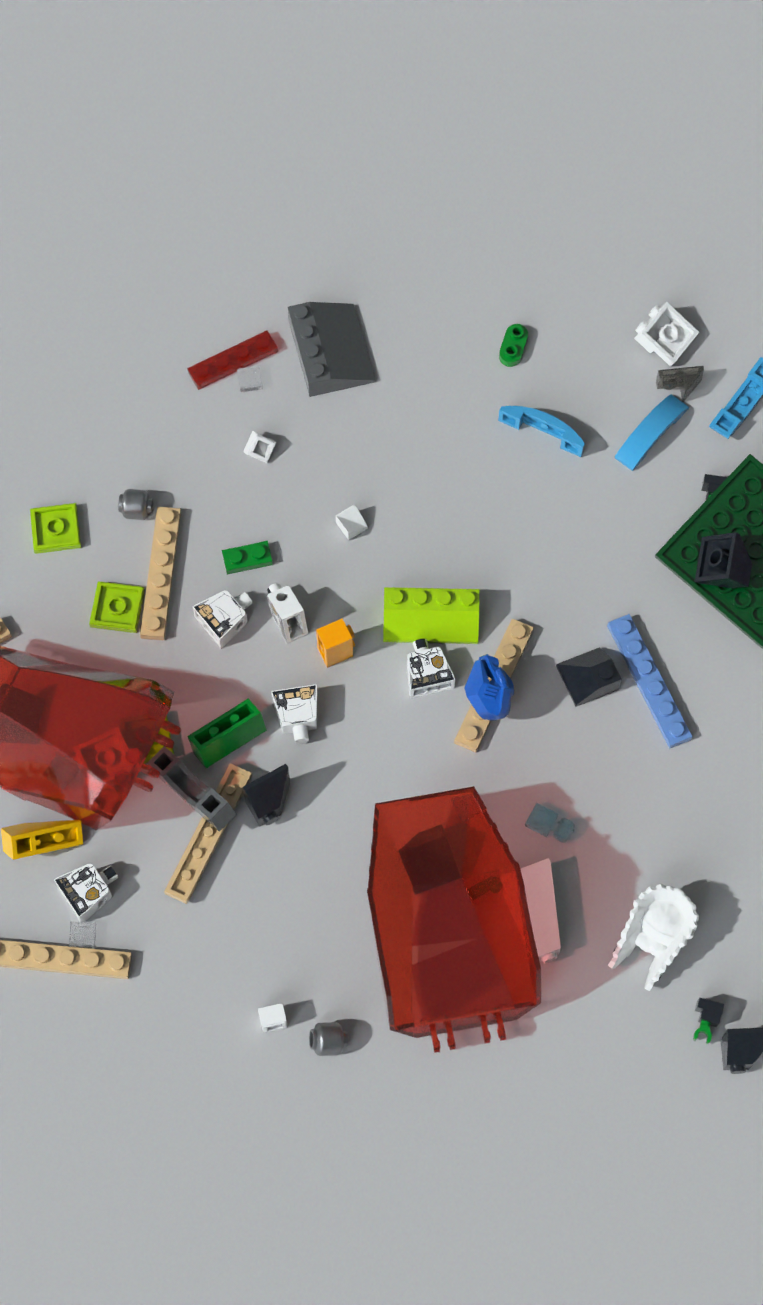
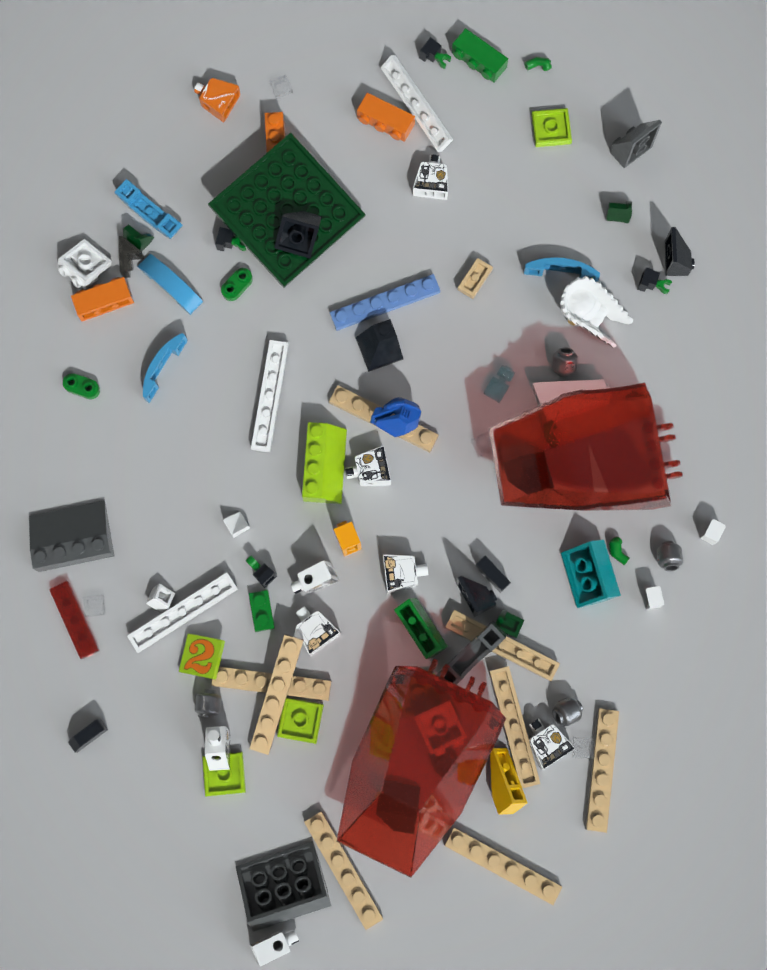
camera: 85 degrees left, 10 degrees up
none -> black piece [68,719,108,753]
none -> orange brick [71,277,134,321]
none -> dark green tile [123,224,154,253]
none -> white plate [127,573,238,653]
none -> lime tile [179,634,225,680]
none -> white torso [205,726,230,771]
none -> green plate [221,268,253,301]
none -> black piece [245,556,277,588]
none -> tan plate [249,634,304,755]
none -> white plate [251,340,289,452]
none -> tan plate [458,258,493,299]
none -> black piece [476,555,511,593]
none -> tan plate [489,666,540,789]
none -> dark green tile [496,609,524,638]
none -> dark azure slope [524,257,600,282]
none -> flat silver head [552,348,578,377]
none -> flat silver head [552,697,583,726]
none -> teal slope [561,540,621,608]
none -> green arm [609,536,630,565]
none -> white slope [701,519,726,545]

